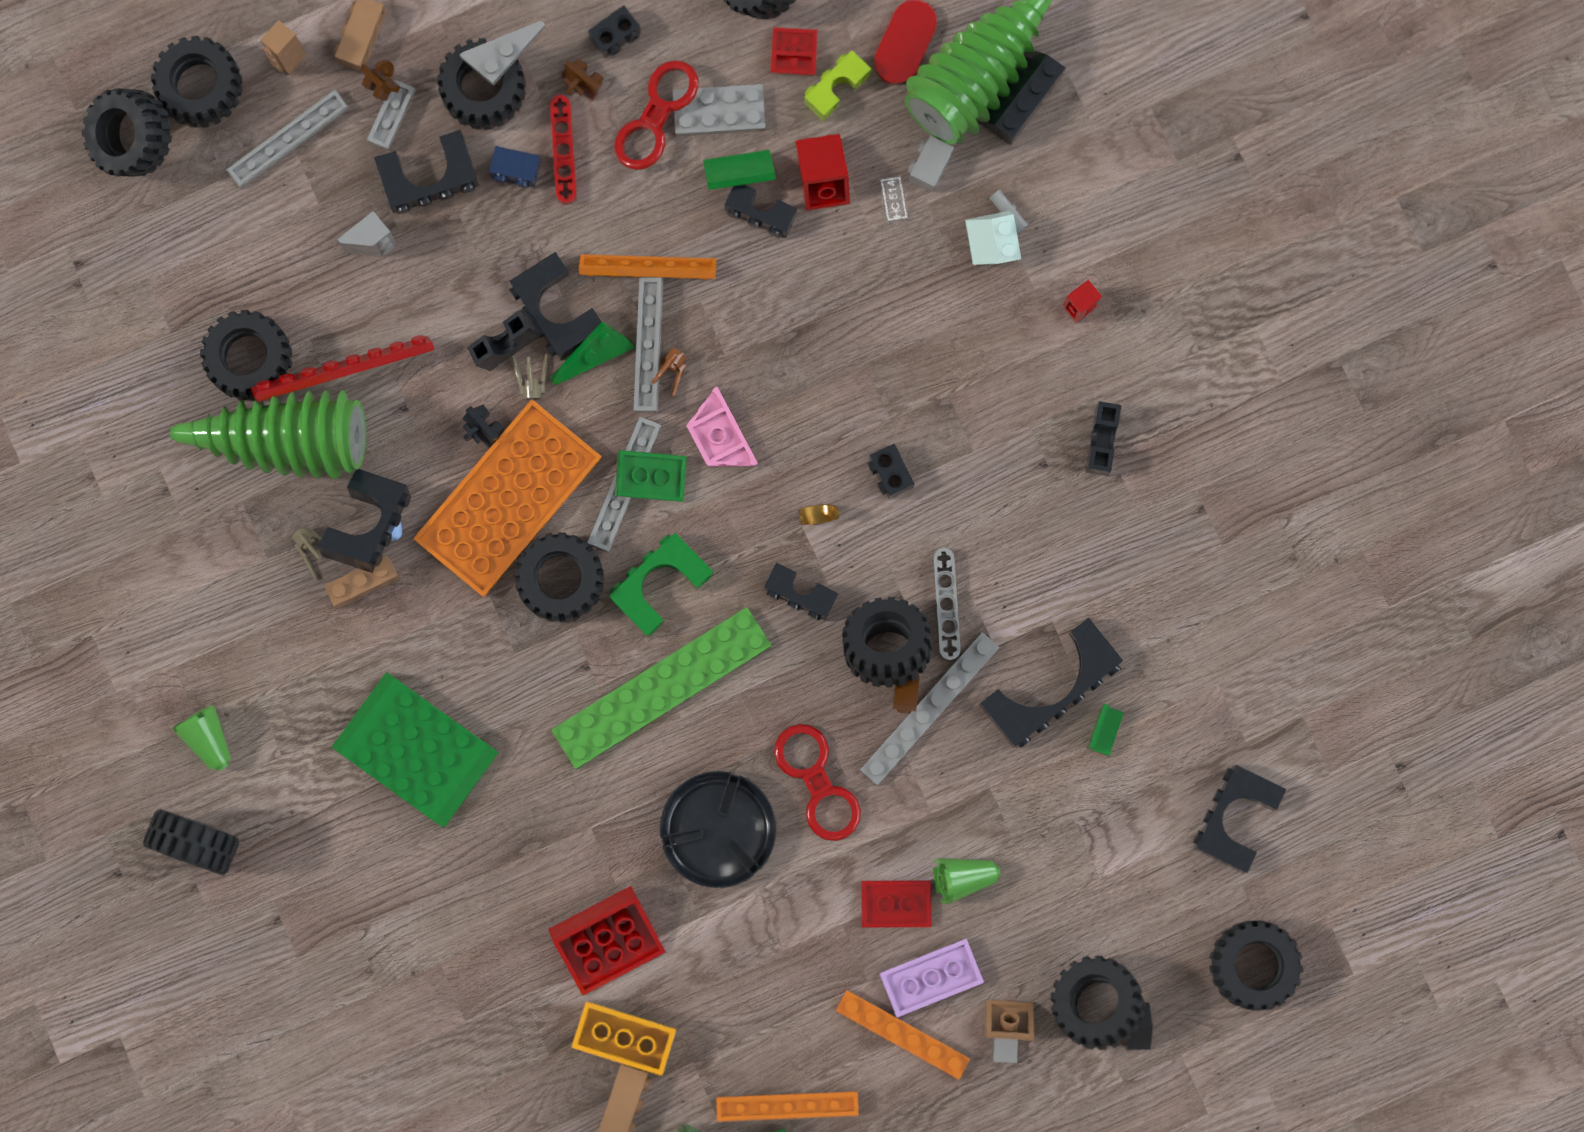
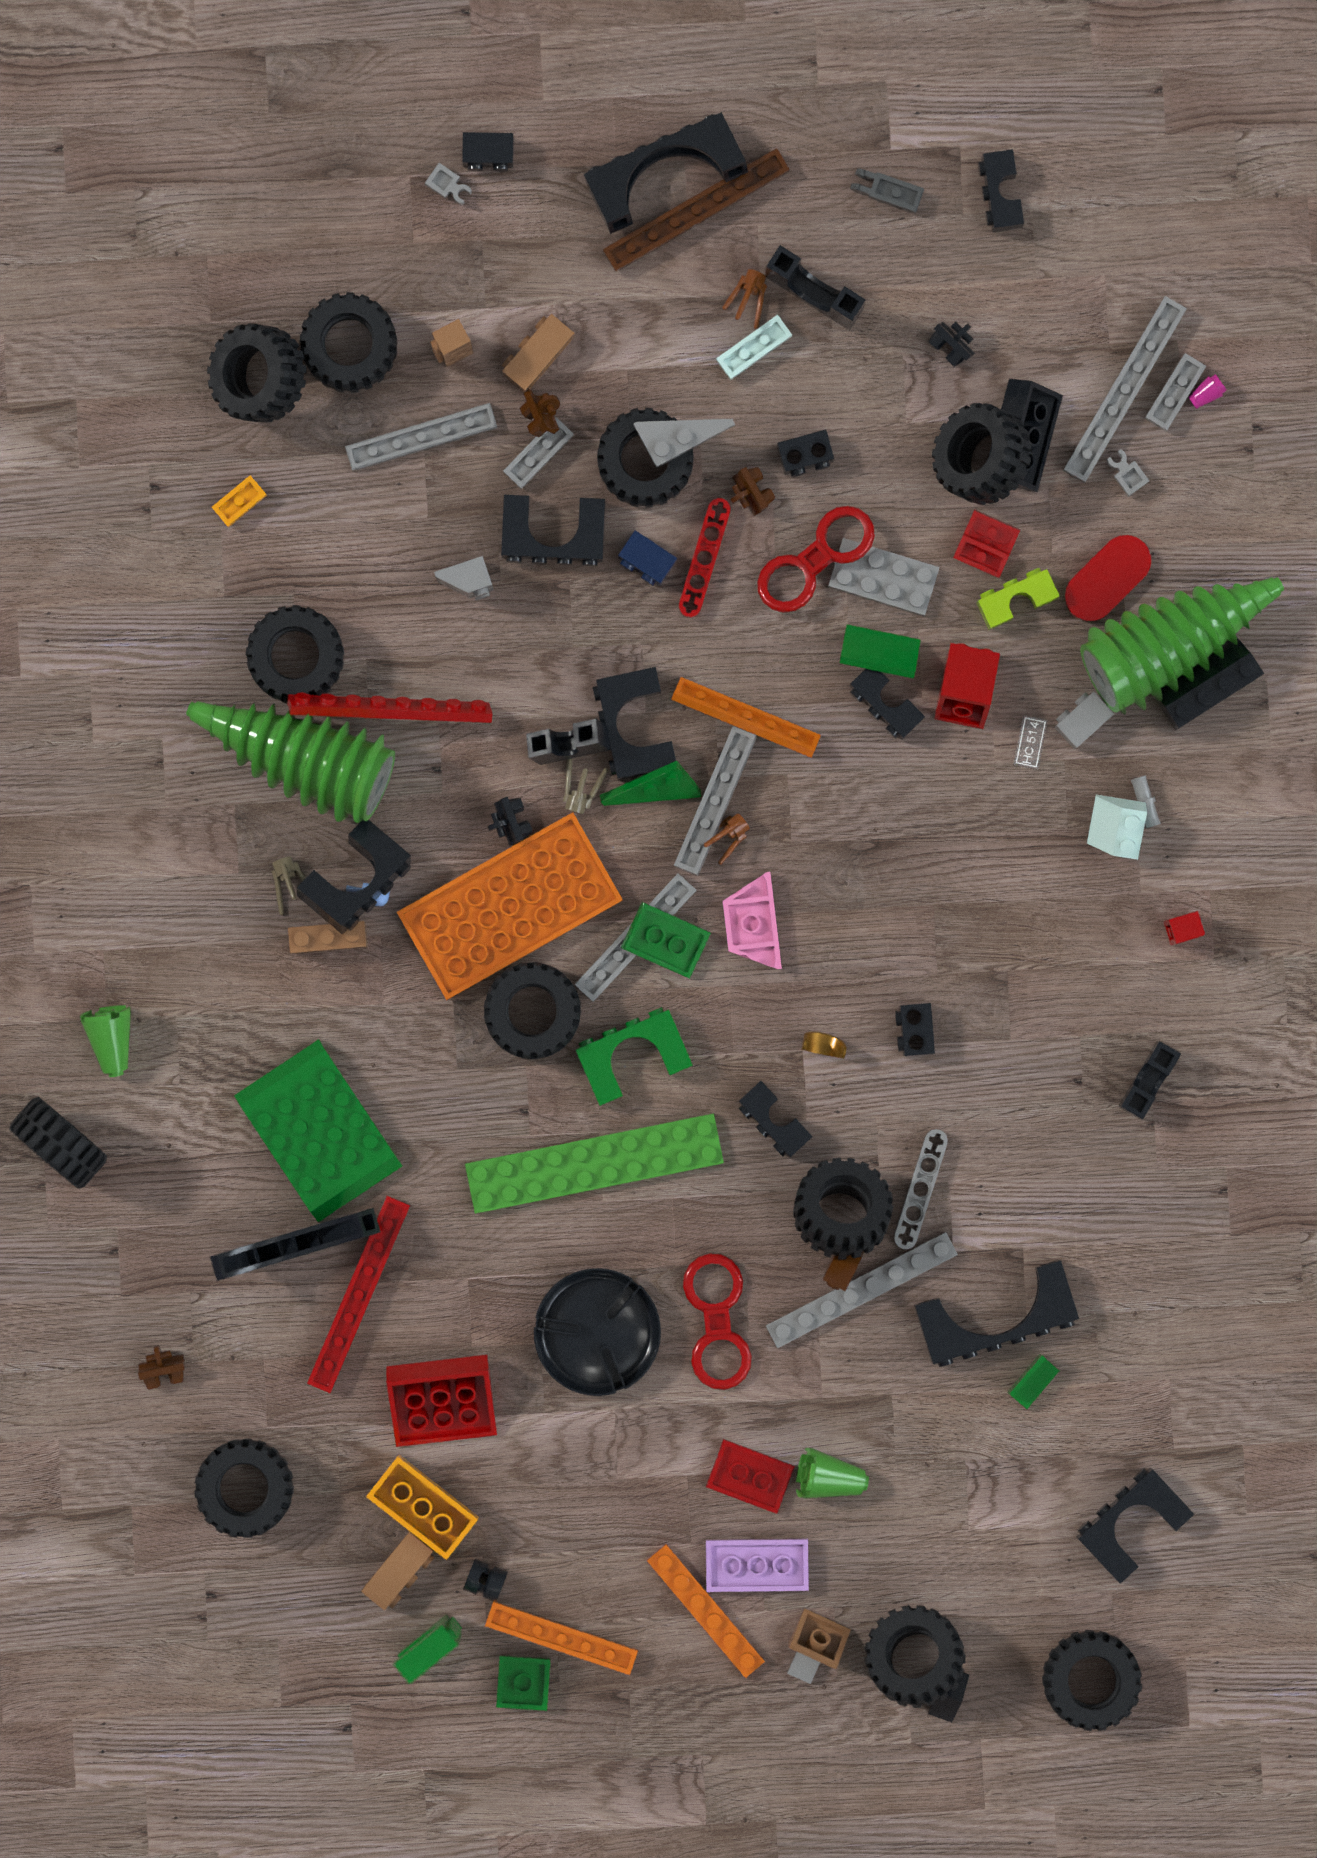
camera: 20 degrees right, 5 degrees up
none -> reddish brown hips [138,1345,185,1390]
none -> black tyre [194,1438,294,1538]
none -> black arch [210,1208,381,1281]
none -> light orange plate [212,475,267,528]
none -> red plate [307,1196,411,1393]
none -> black wheel [463,1559,508,1602]

